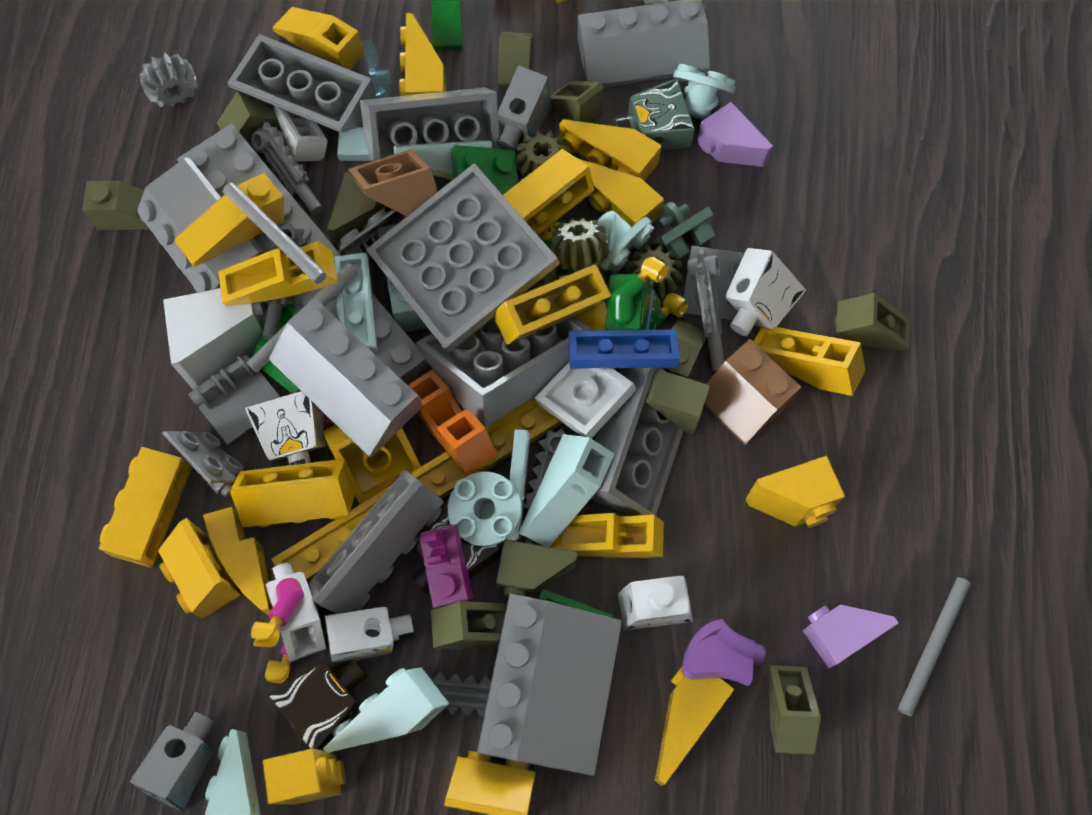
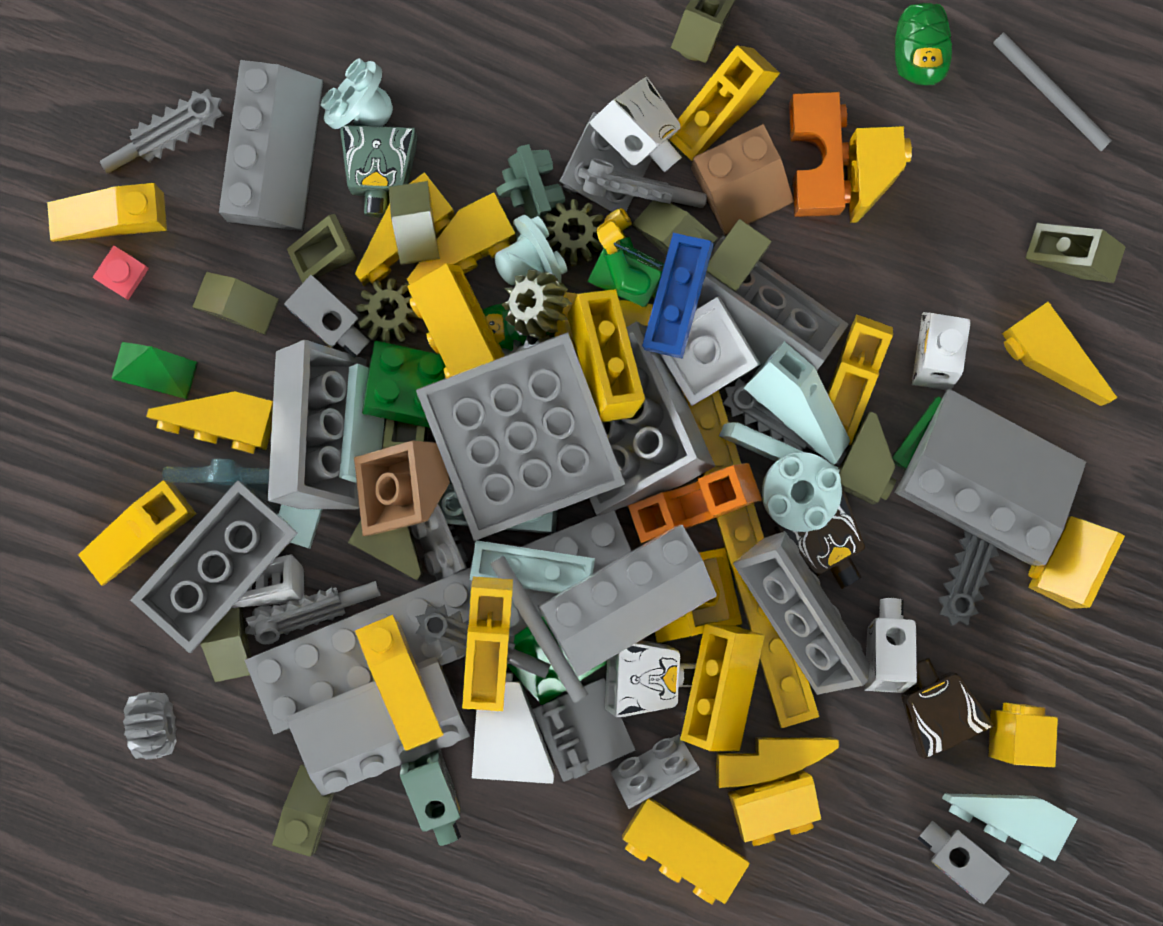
camera: 75 degrees left, 15 degrees up
light grey bar [223,182,327,284] -> none
torso [251,563,326,684] -> none
light aqua slope [323,667,449,753] -> none
magenta plate [419,524,473,608] -> none
olive slope [431,601,508,649] -> none
medium lavender arm [682,619,766,686] -> none
lavender slope [697,102,773,167] -> none
lavender slope [802,604,898,668] -> none
none -> olive slope [389,181,440,265]
none -> sand green torso [400,748,461,846]
none -> orange arch [789,92,851,217]
none -> green piece [895,3,952,85]

